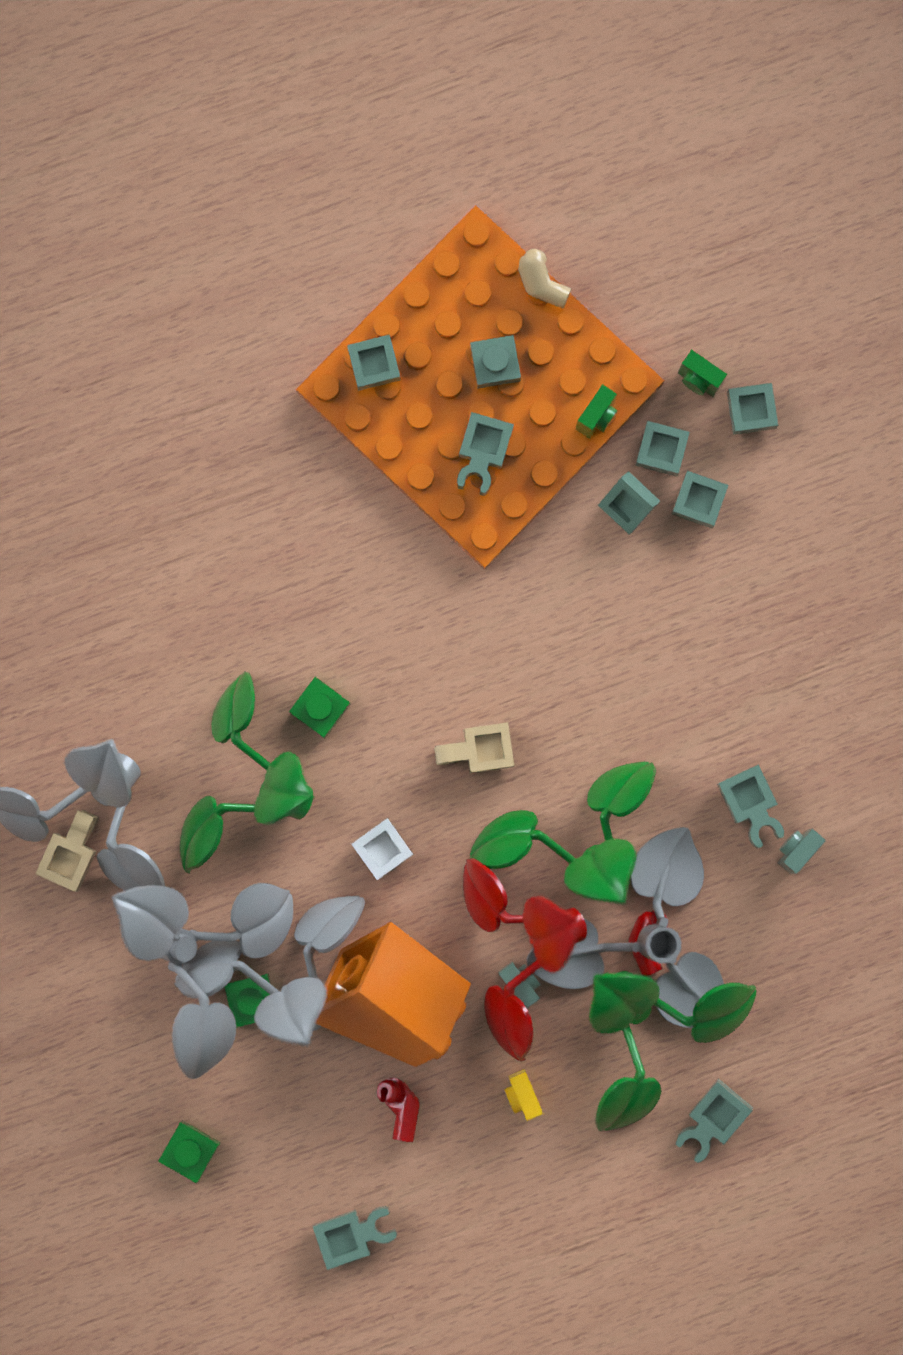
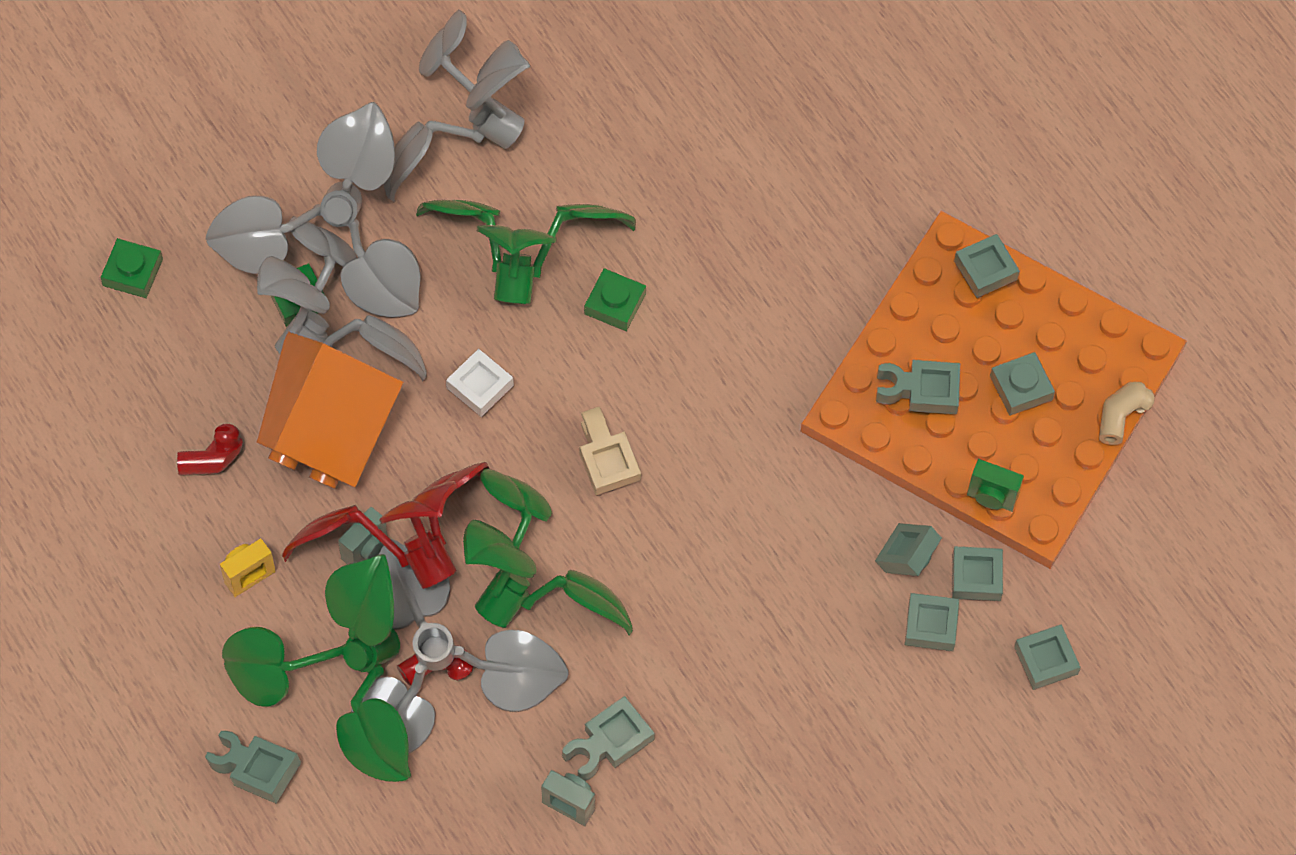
camera: 75 degrees right, 20 degrees down
tan plate [35,810,99,892] -> none
sand green plate [313,1206,397,1270] -> none
green plate [678,349,728,397] -> none

